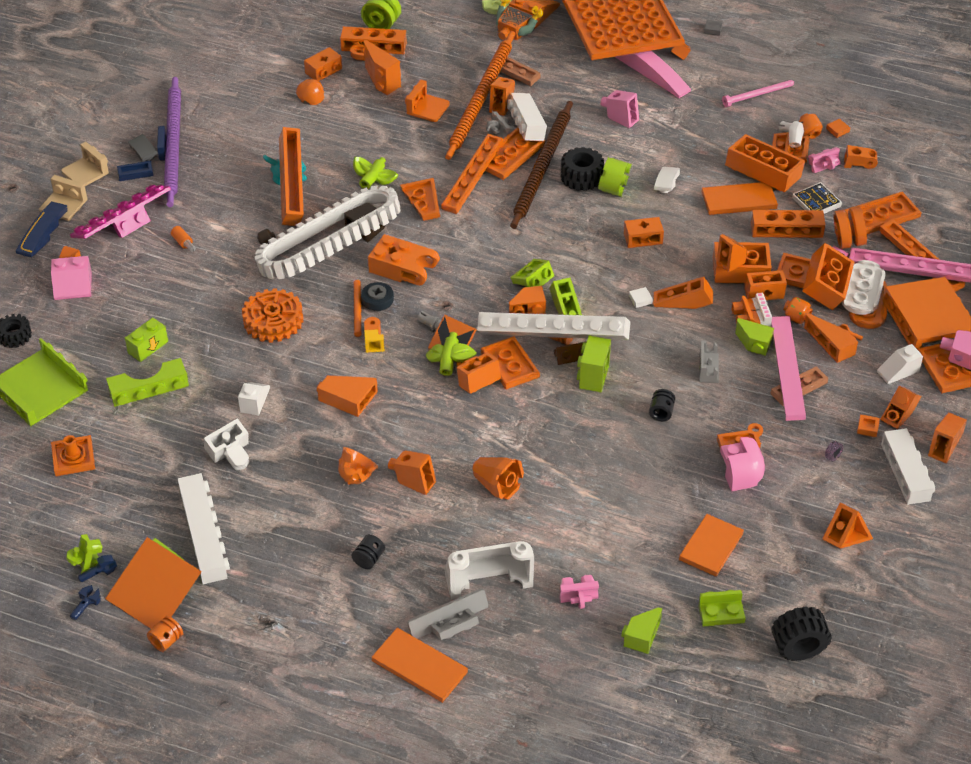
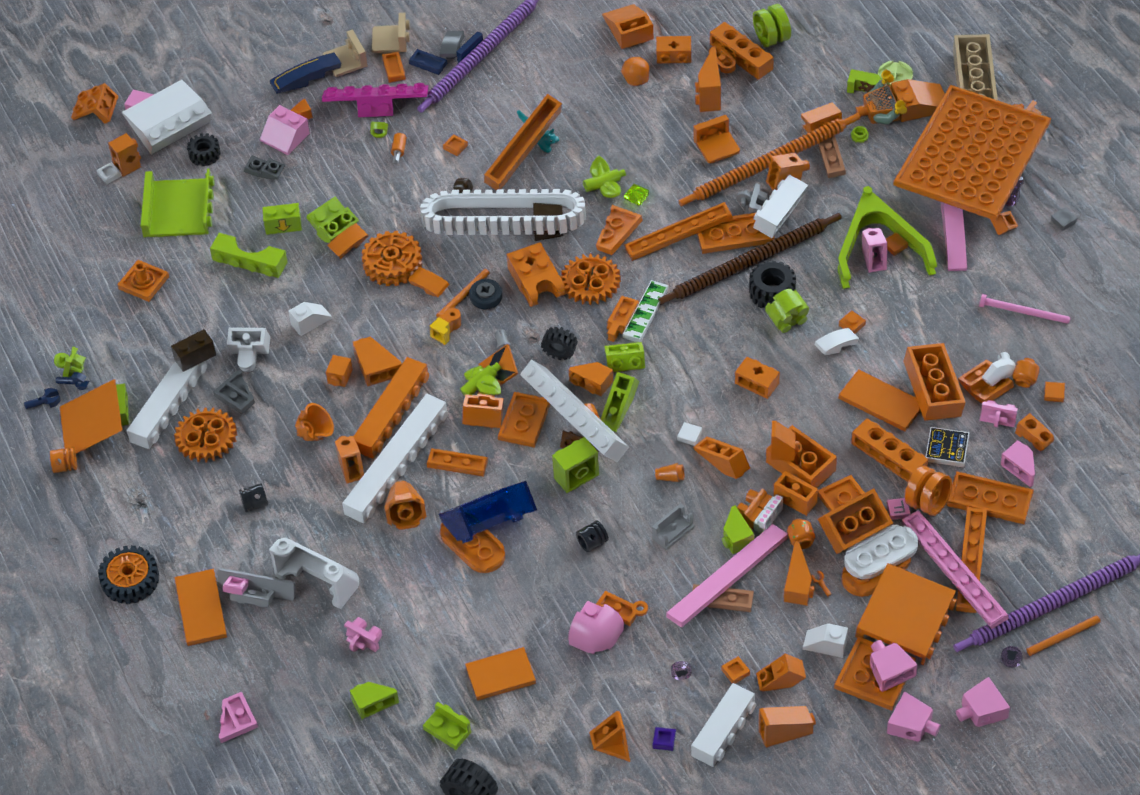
camera: 45 degrees right, 5 degrees up
none -> wheel [98,545,159,604]
none -> dark brown brick [171,329,216,372]
none -> orange gear [174,407,238,463]
none -> dark grey wing [213,370,255,415]
none -> bright pink wing [219,692,258,743]
none -> bright pink tile [223,576,249,595]
none -> dark grey slope [244,155,285,179]
none -> lime brick [306,196,359,243]
none -> orange brick [326,355,353,387]
none -> orange slope [327,223,369,259]
none -> white brick [342,394,448,524]
none -> orange brick [353,357,429,459]
none -> lime tile [370,121,388,138]
none -> orange tile [382,51,406,83]
none -> orange slope [408,267,450,297]
none -> orange tile [426,448,488,477]
none -> clear blue windscreen [438,481,537,543]
none -> orange tile [440,513,505,573]
none -> orange tile [443,134,468,156]
none -> black tyre [541,327,578,360]
none -> orange gear [560,253,621,305]
none -> orange slope [602,4,654,49]
none -> orange hinge [607,296,639,342]
none -> tile [623,280,668,342]
none -> clear neon green tile [624,184,649,206]
none -> dark purple tile [652,727,676,751]
none -> orange cone [655,463,685,482]
none -> orange hinge [801,102,842,133]
none -> lime piece [837,186,937,289]
none -> orange plate [839,310,866,334]
none -> lime leg [847,69,881,94]
none -> lime plate [851,126,869,143]
none -> bright pink slope [1001,440,1035,488]

